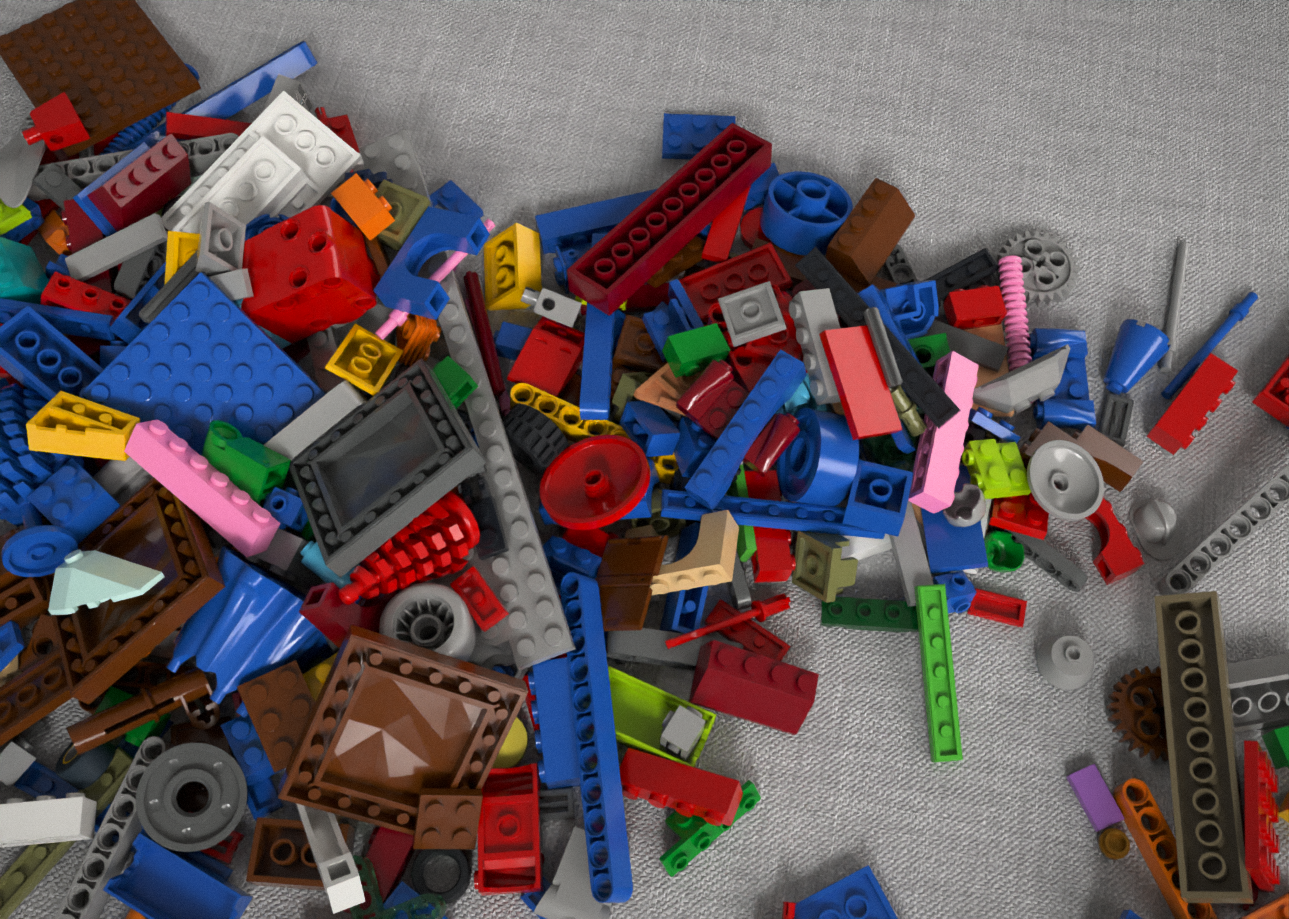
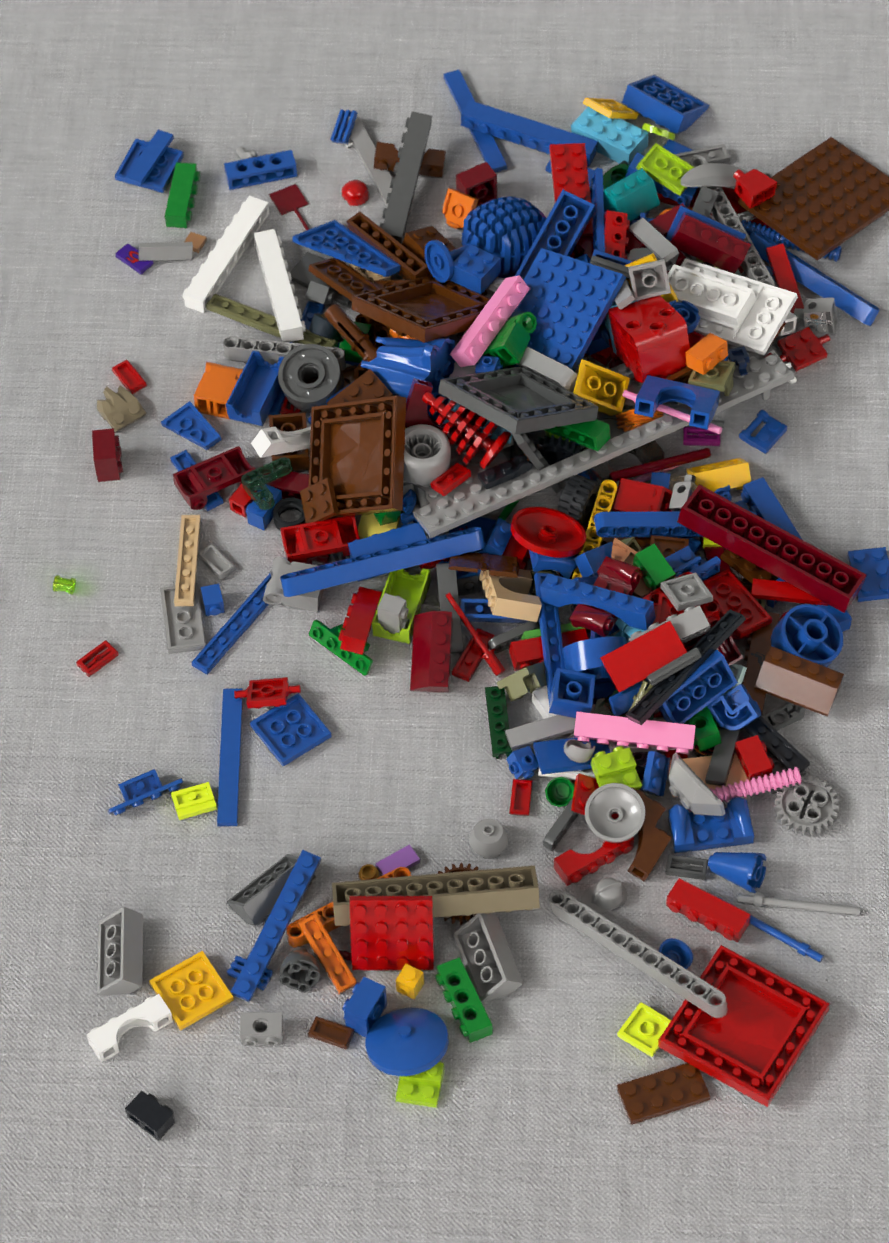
camera: 85 degrees right, 10 degrees down
yellow wedge [26,391,140,461] -> none
light aqua wedge [48,549,165,615] -> none
bright green tile [914,584,963,762] -> none
none -> blue helmet [658,938,693,969]

